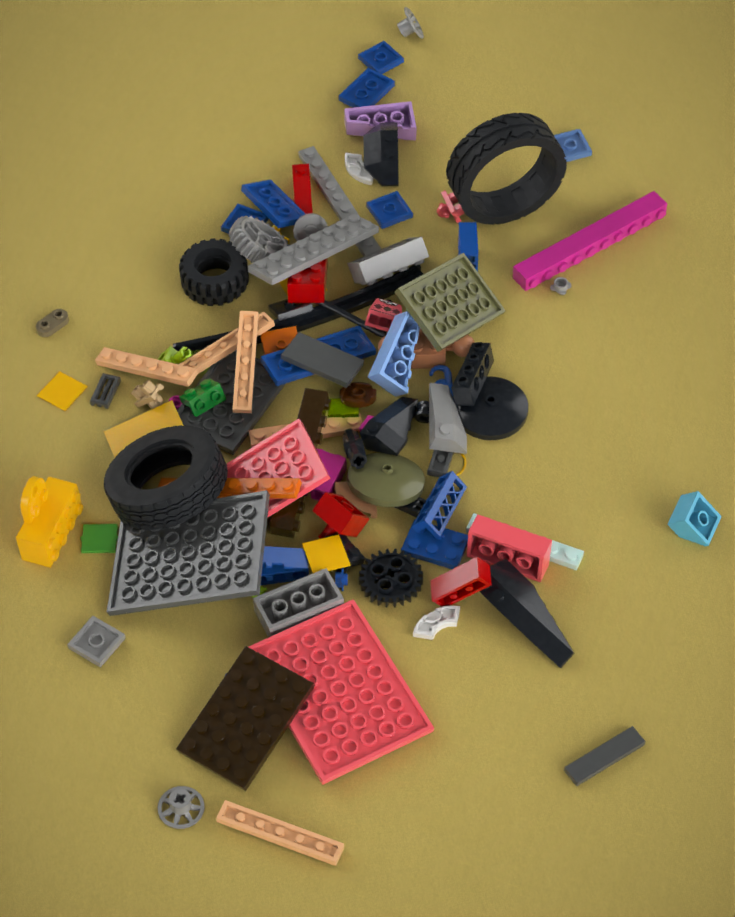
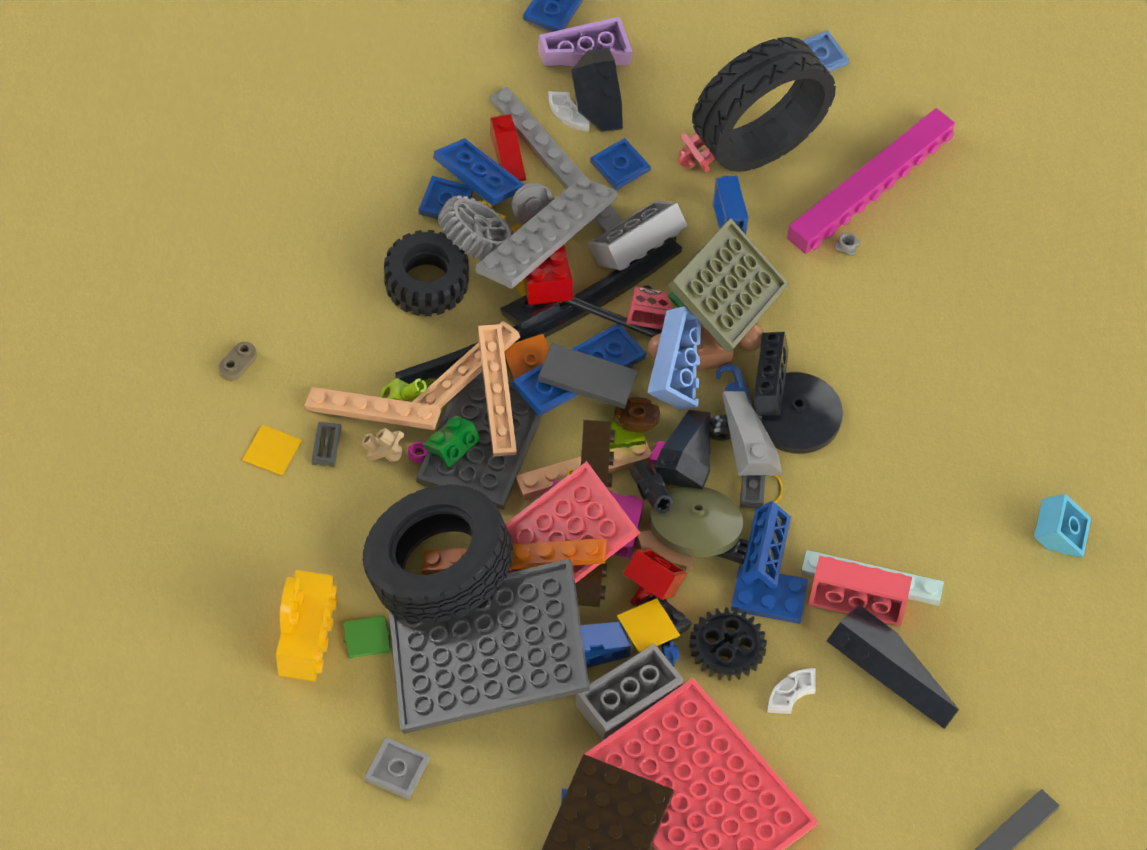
camera: 15 degrees left, 5 degrees up
yellow piece [104,400,184,457] -> none
red brick [430,557,492,607] -> none

